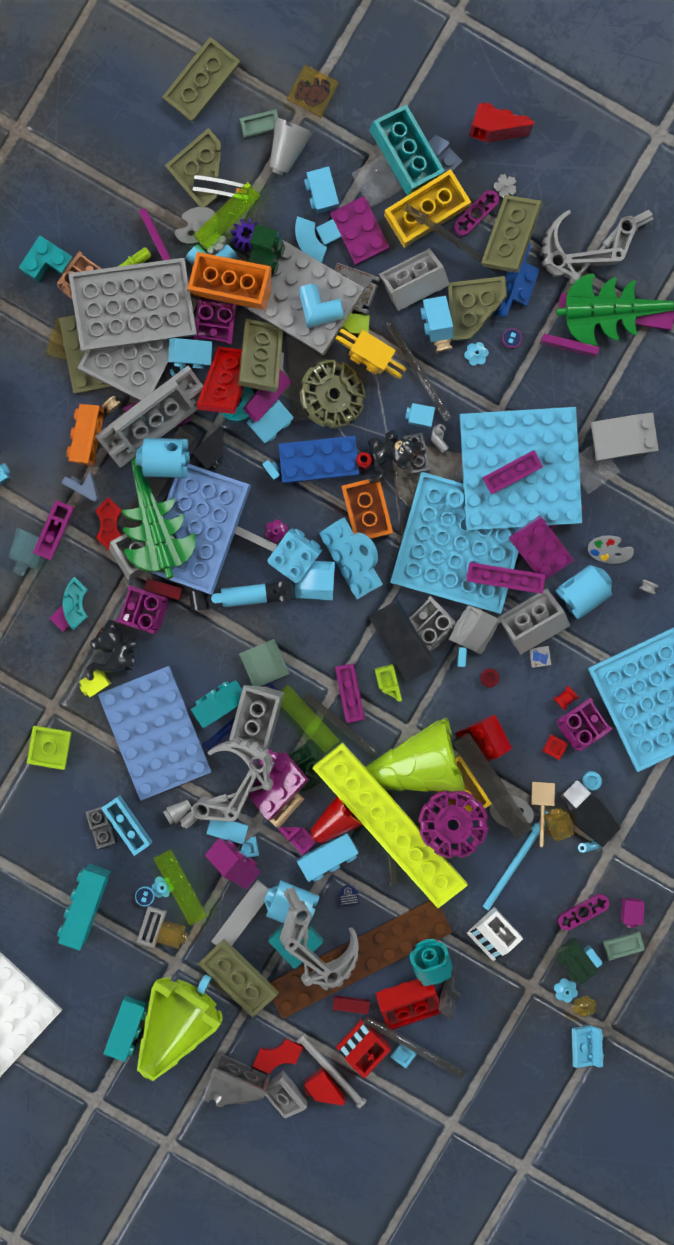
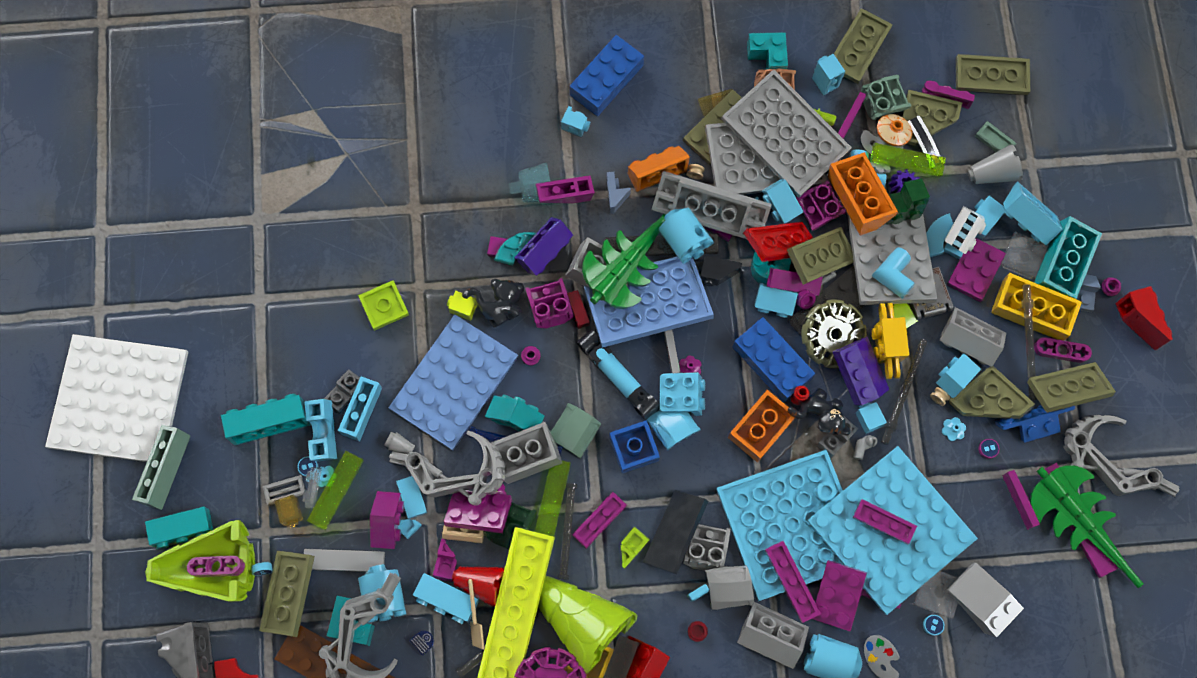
camera: 50 degrees right, 15 degrees down
red tile [95,497,122,551] -> none
medium azure plate [262,460,281,481] -> none
tile [287,65,339,118] -> none
medium azure plate [319,517,383,599] -> none
light grey plant [493,174,517,198] -> none
light grey tile [529,646,551,668] -> none
none -> sand green brick [132,425,190,510]
none -> magenta beam [187,556,245,577]
none -> clear plate [302,467,322,509]
none -> medium azure arch [304,399,337,461]
none -> tan piece [468,579,484,649]
none -> dark purple brick [514,217,573,276]
none -> magenta plate [521,346,541,365]
none -> blue brick [609,420,660,474]
none -> magenta tile [796,289,816,309]
none -> medium azure brick [812,54,845,95]
none -> dark purple slope [833,337,889,406]
none -> olive plate [834,8,893,84]
none -> sand green slope [861,75,911,120]
none -> tan dish [876,114,912,146]
none -> magenta hinge [921,81,975,109]
none -> tile [923,615,945,636]
none -> white slope [945,206,986,254]
none -> medium azure slope [1003,181,1063,245]
none -> magenta plate [1101,277,1121,296]

